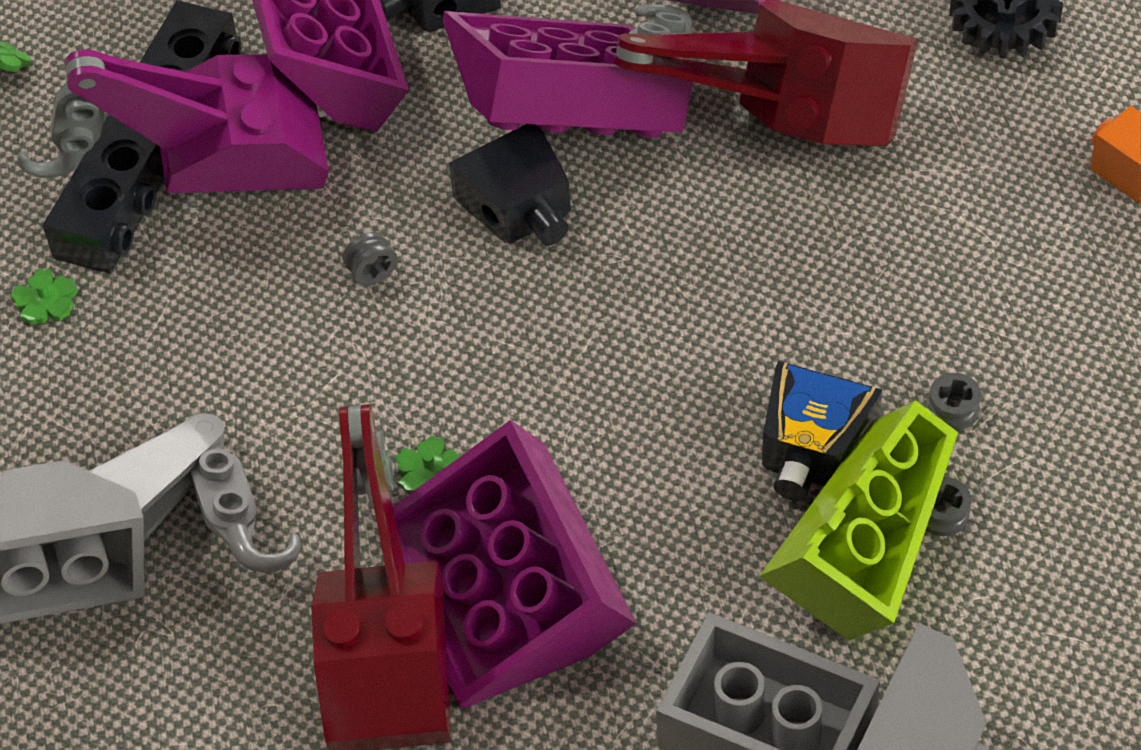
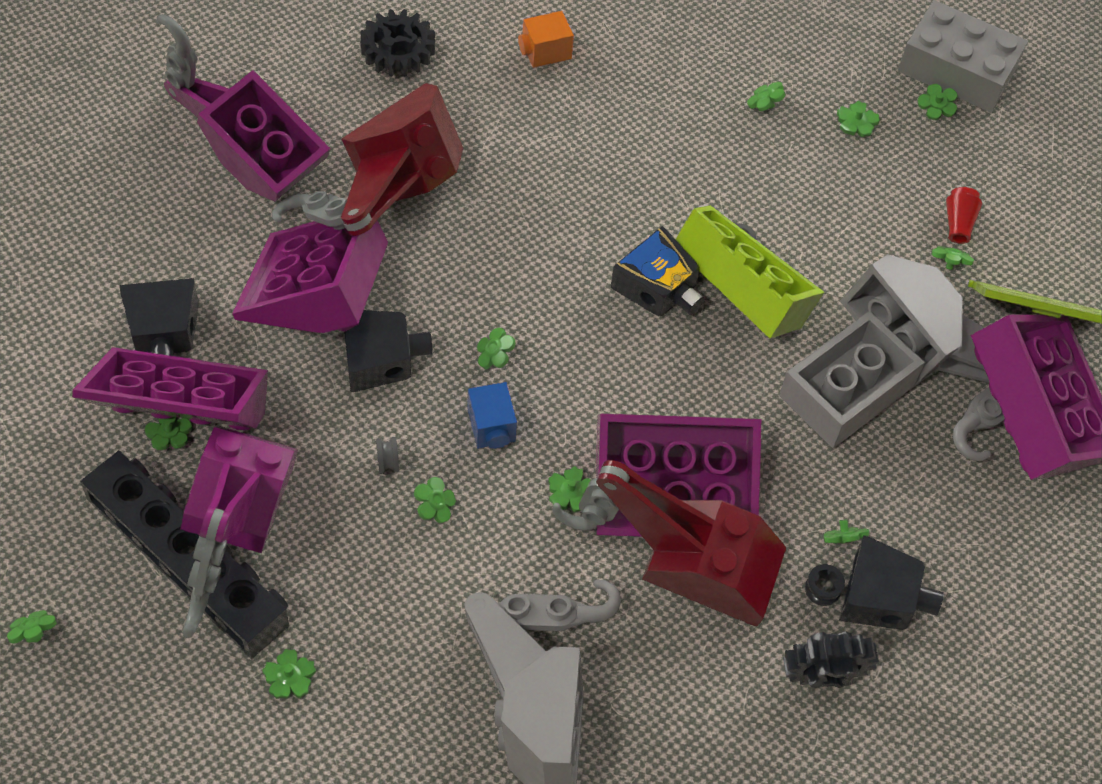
camera: 75 degrees left, 5 degrees up
dark grey bush [928,373,981,430] -> none
none -> bright green plant [414,477,456,523]
none -> blue brick [467,382,517,449]
none -> bright green plant [477,327,516,369]

